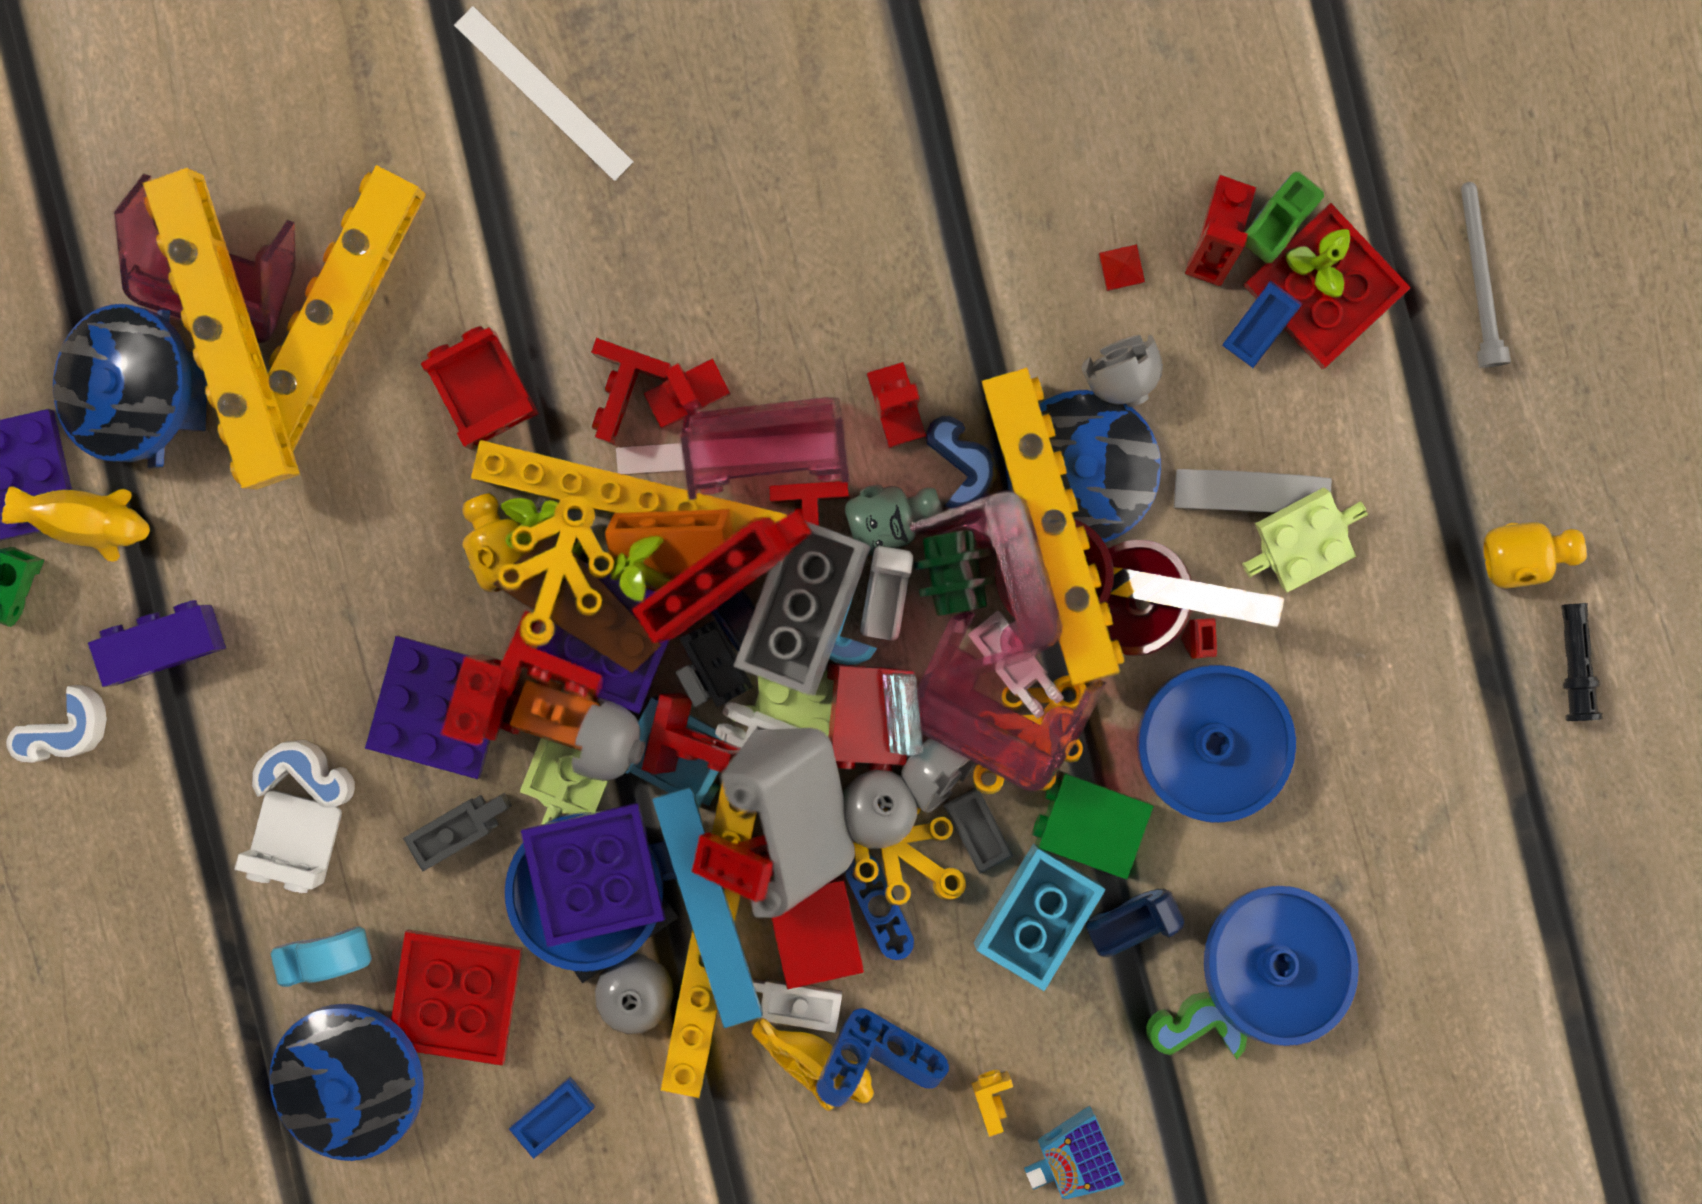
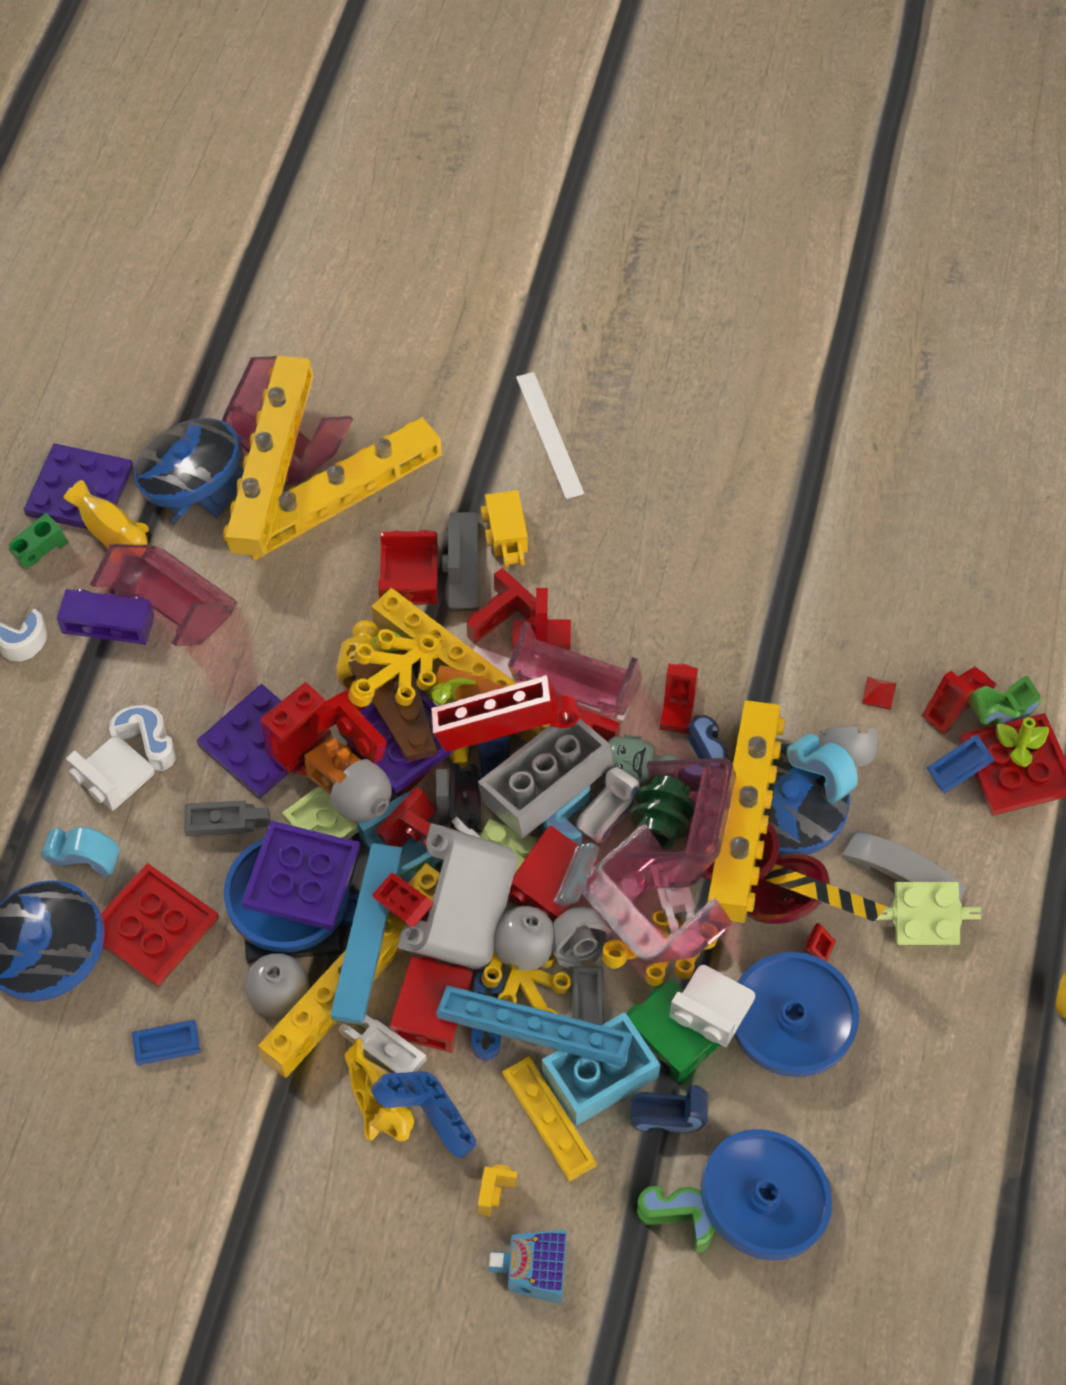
camera: 25 degrees right, 30 degrees down
none -> clear pink windscreen [90,544,237,647]
none -> dark azure tile [436,985,632,1067]
none -> dark grey bracket [443,512,478,611]
none -> yellow brick [480,490,528,568]
none -> yellow tile [502,1056,597,1183]
none -> white bracket [669,965,755,1048]
none -> medium azure animal [787,734,858,803]

